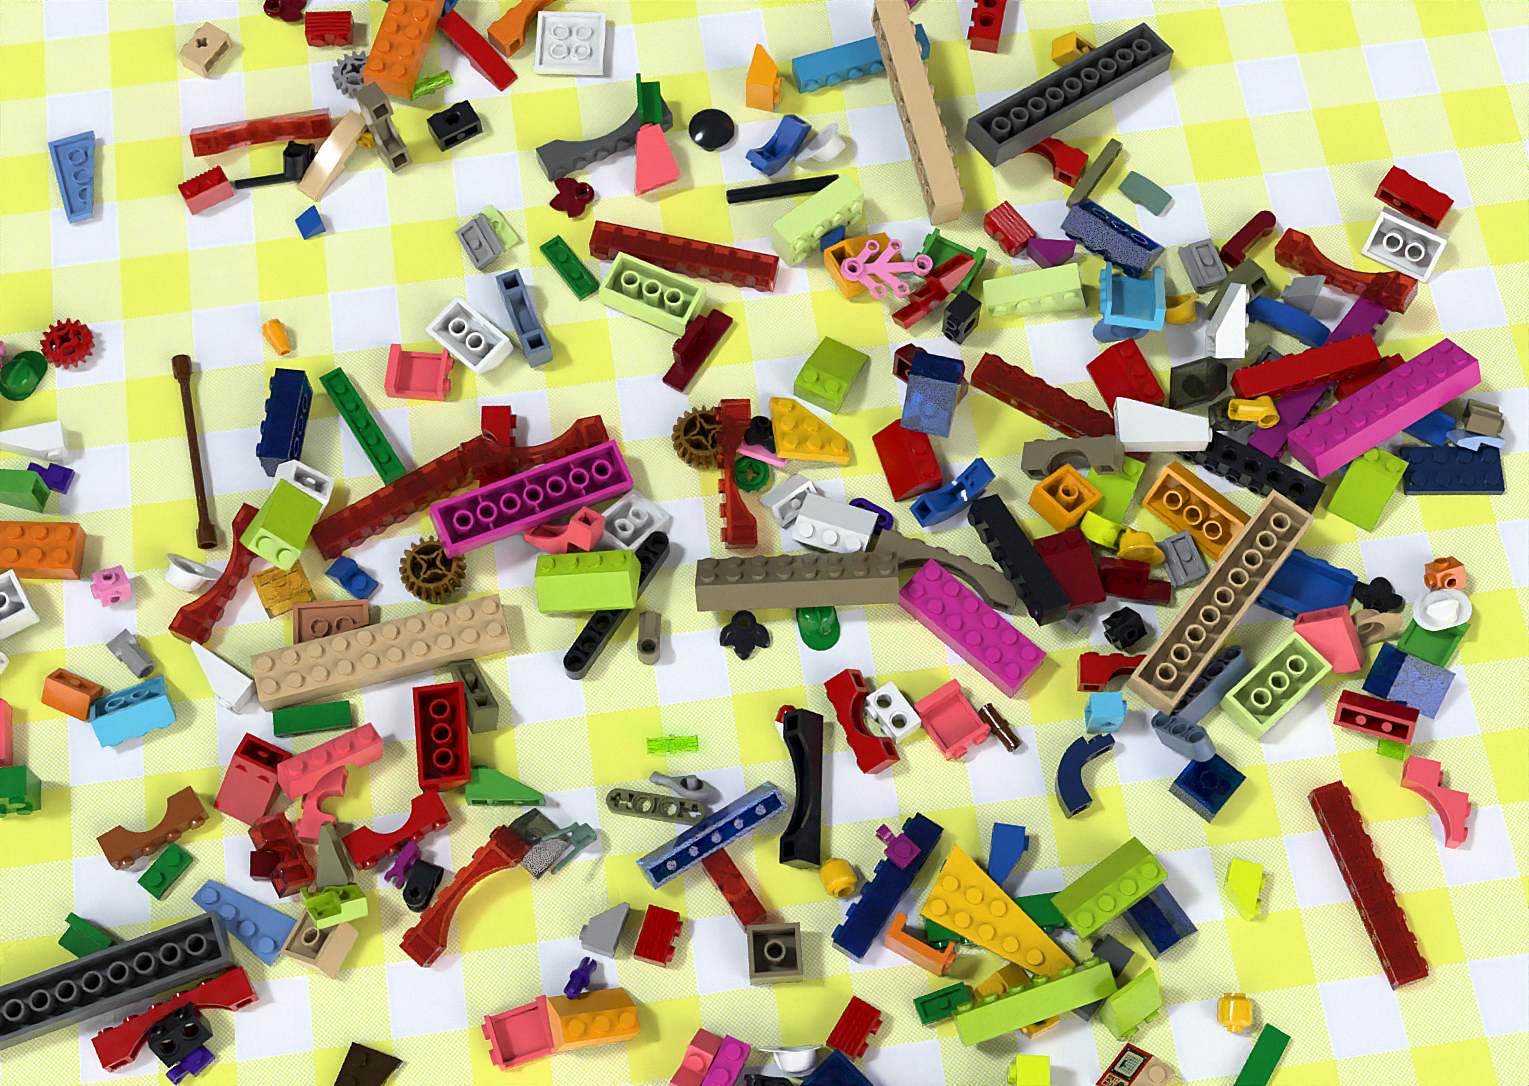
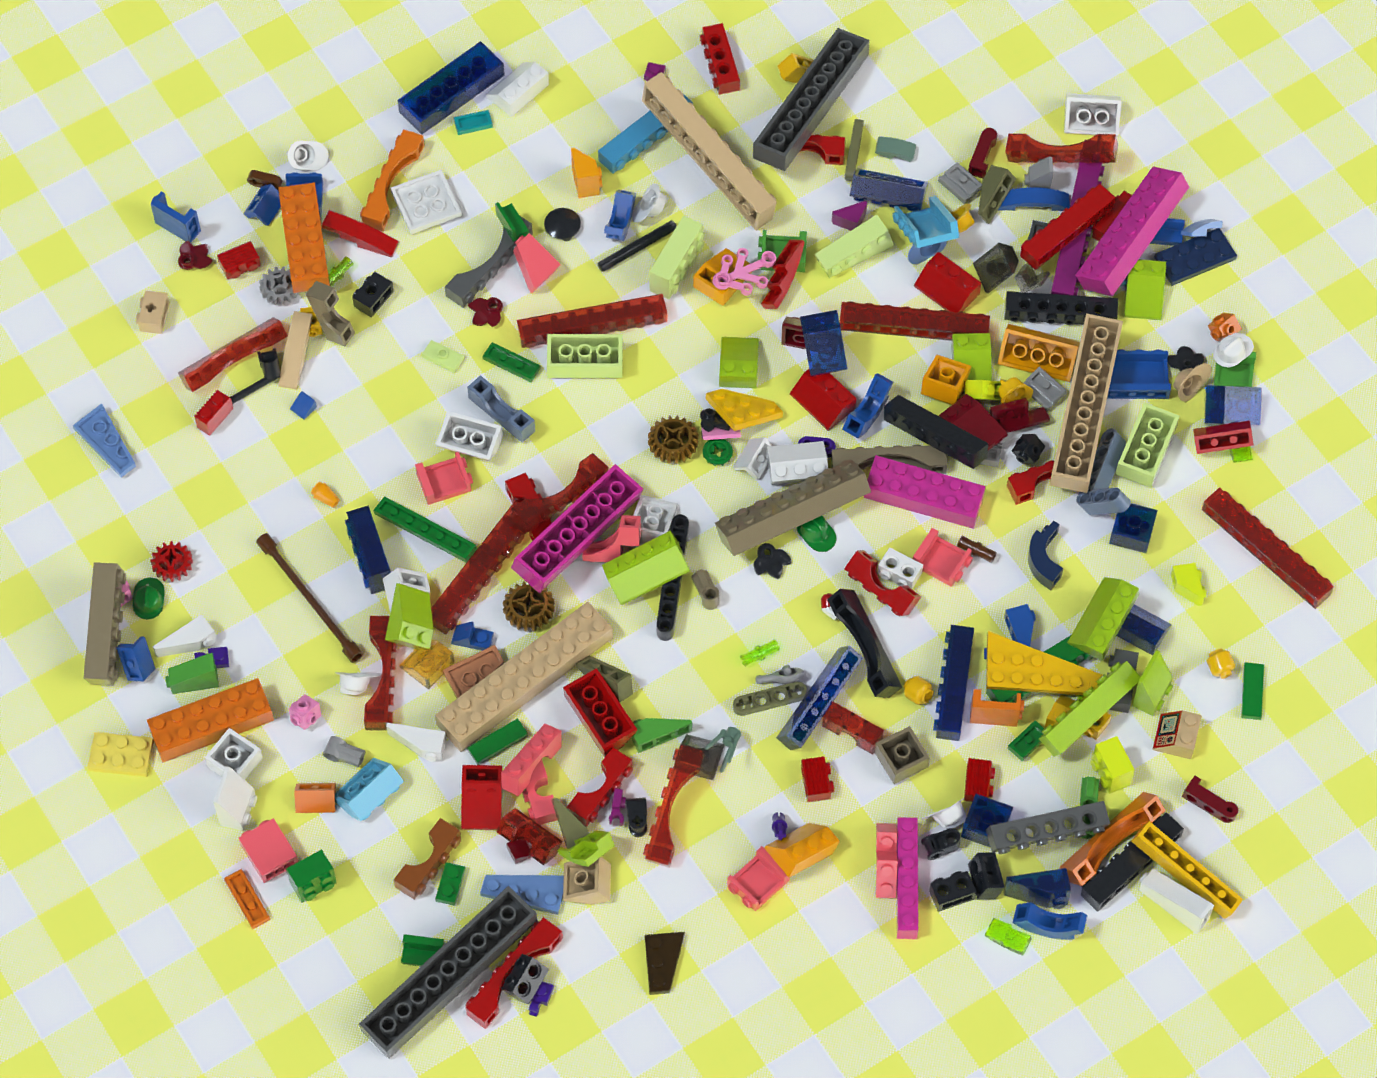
camera: 25 degrees left, 5 degrees down
light grey plate [455,213,507,271] -> none
light grey slope [579,902,631,959] -> none
dark red bracket [662,309,733,392] -> none
clear red arch [714,399,758,549] -> none
blue slope [820,225,845,253] -> none
magenta plate [875,824,921,871] -> none
black brick [942,290,982,345] -> none
red brick [983,201,1037,257] -> none
dark tan arch [1021,434,1125,479] -> none
medium azure brick [1084,692,1127,733] -> none
white slope [1113,397,1212,452] -> none
white slope [1205,283,1249,358] -> none
yellow piece [1228,395,1279,428] -> none
coral slope [1293,605,1366,674] -> none
red brick [1374,165,1454,230] -> none
coral arch [1400,755,1471,849] -> none
dark tan brick [1462,399,1504,438] -> none

